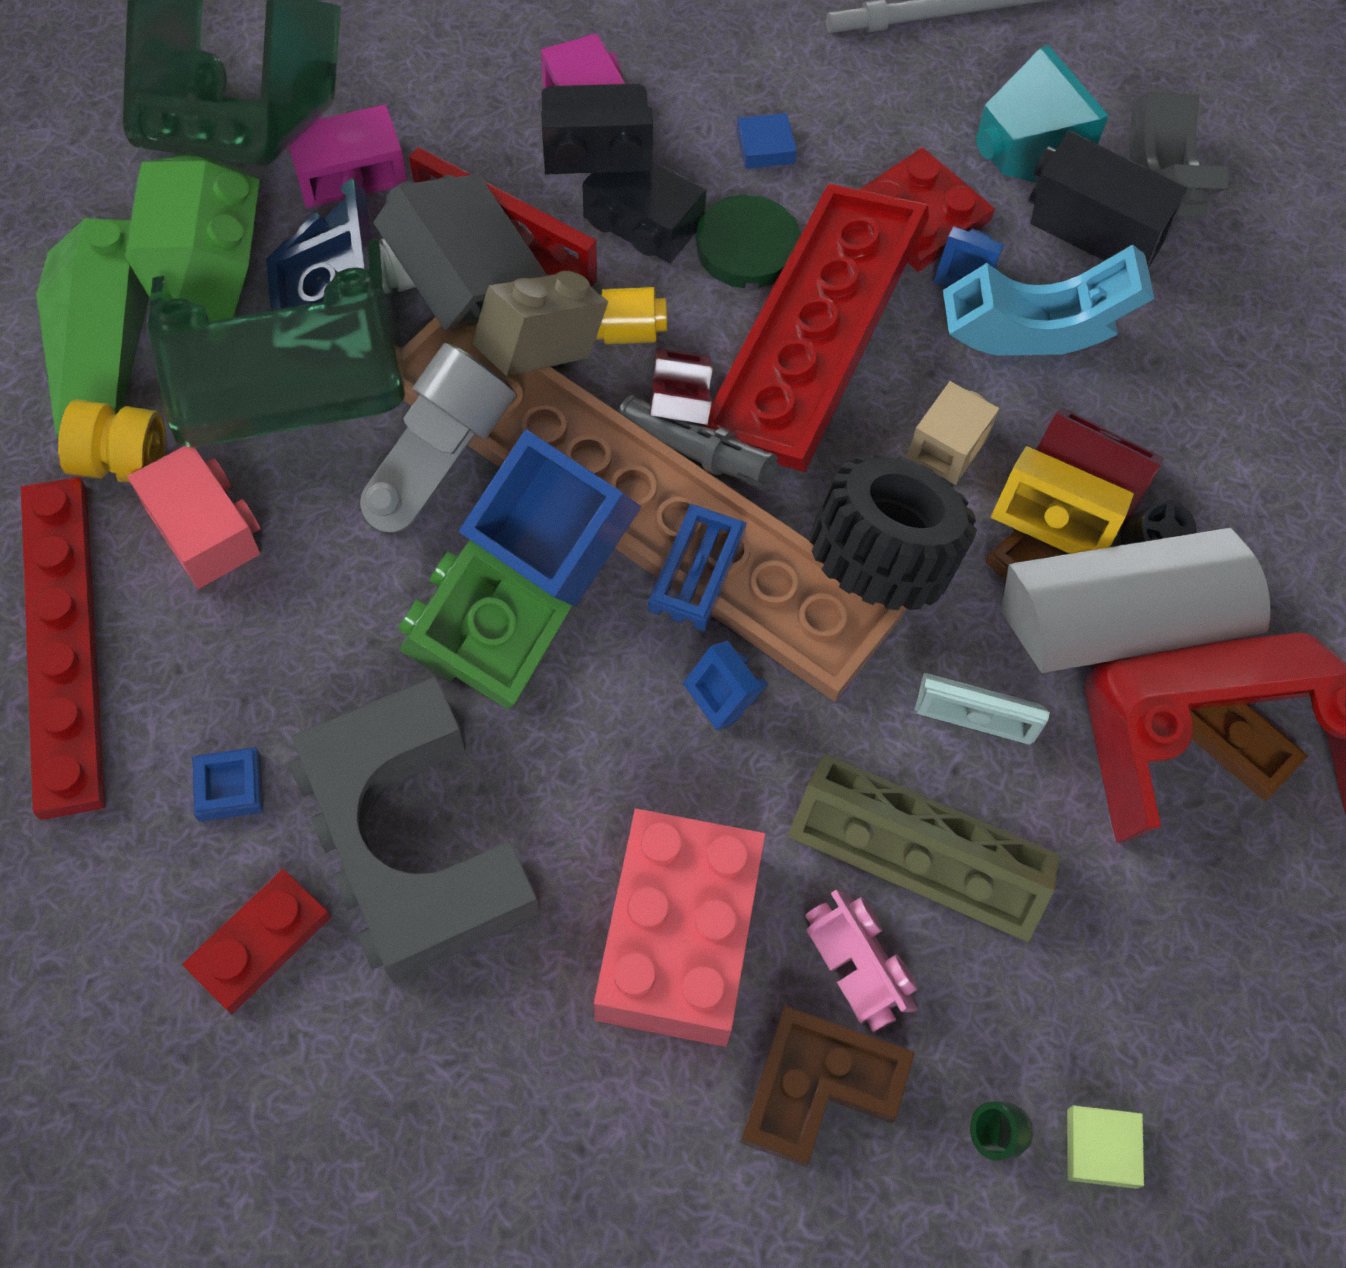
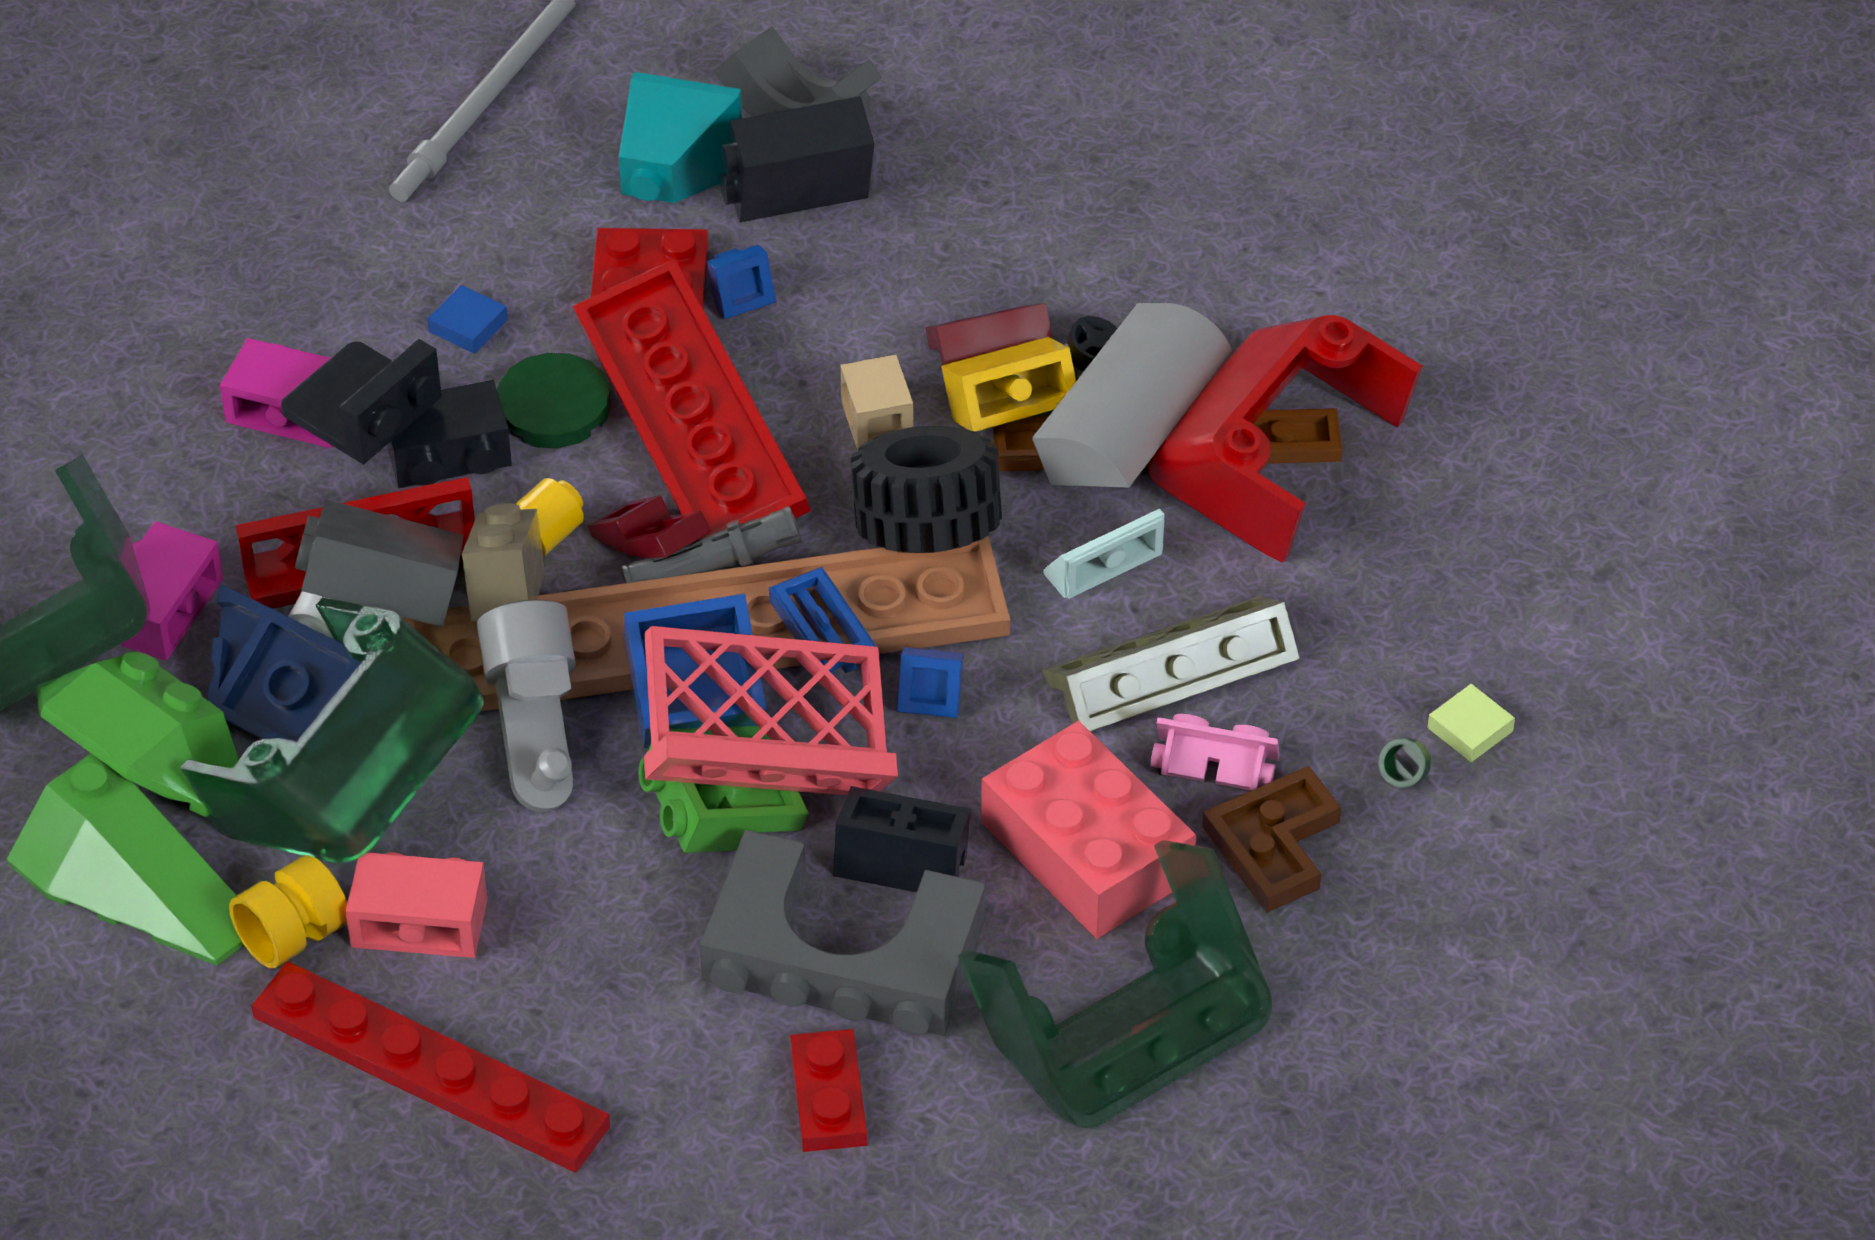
camera: 45 degrees left, 15 degrees down
blue tile [192,747,263,822] -> none
medium azure arch [943,245,1155,355] -> none
none -> coral fence [644,626,898,795]
none -> black hinge [833,786,971,892]
none -> clear green windscreen [958,840,1272,1128]

